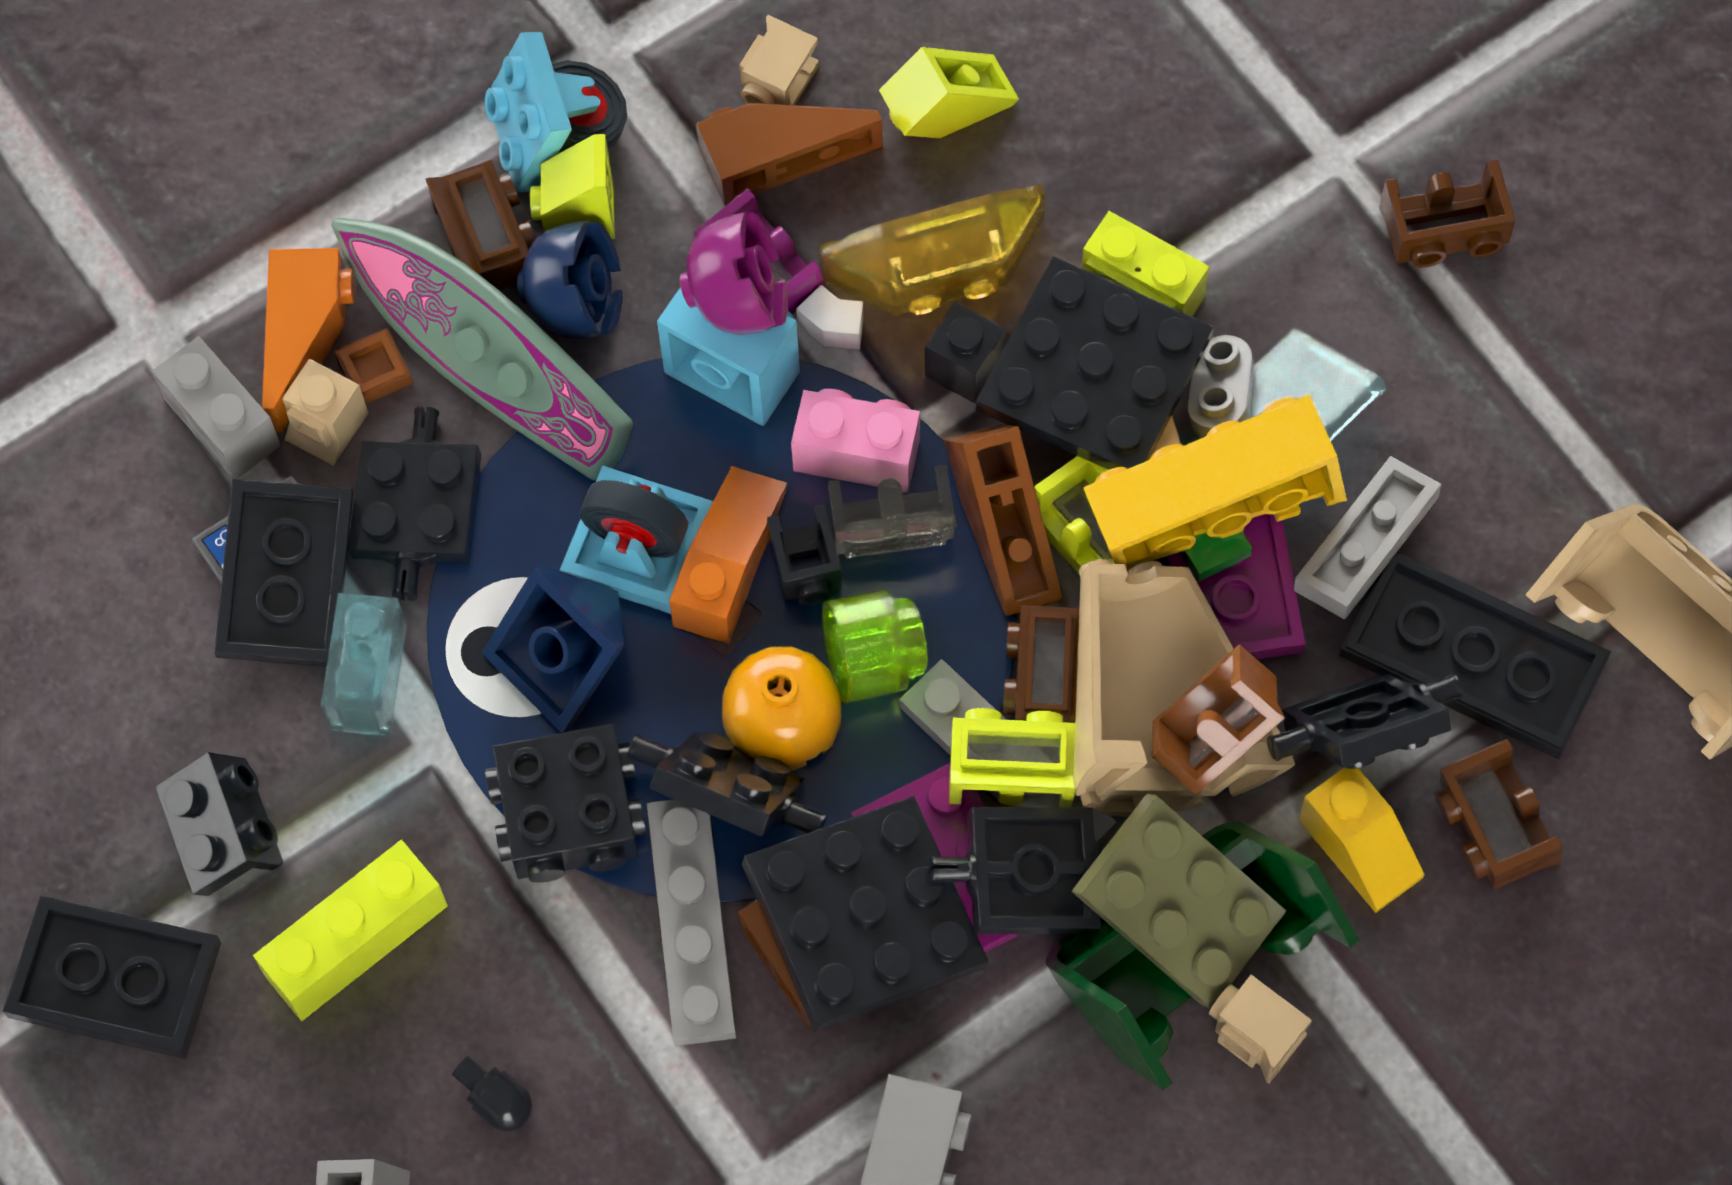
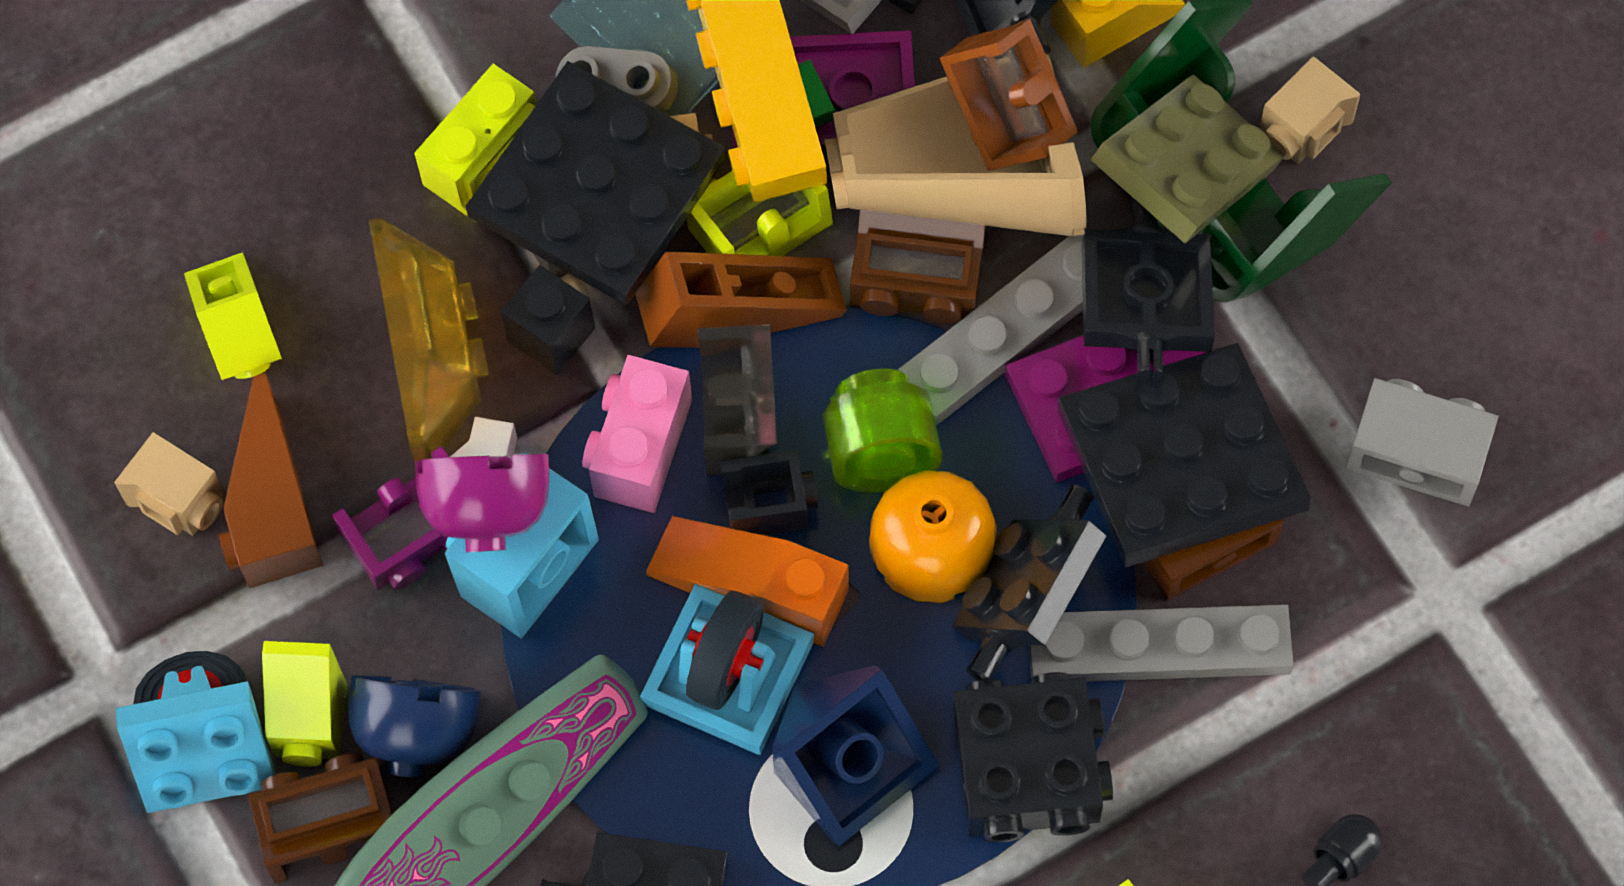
camera: 85 degrees left, 0 degrees up
neon yellow window [949,708,1075,807] -> none

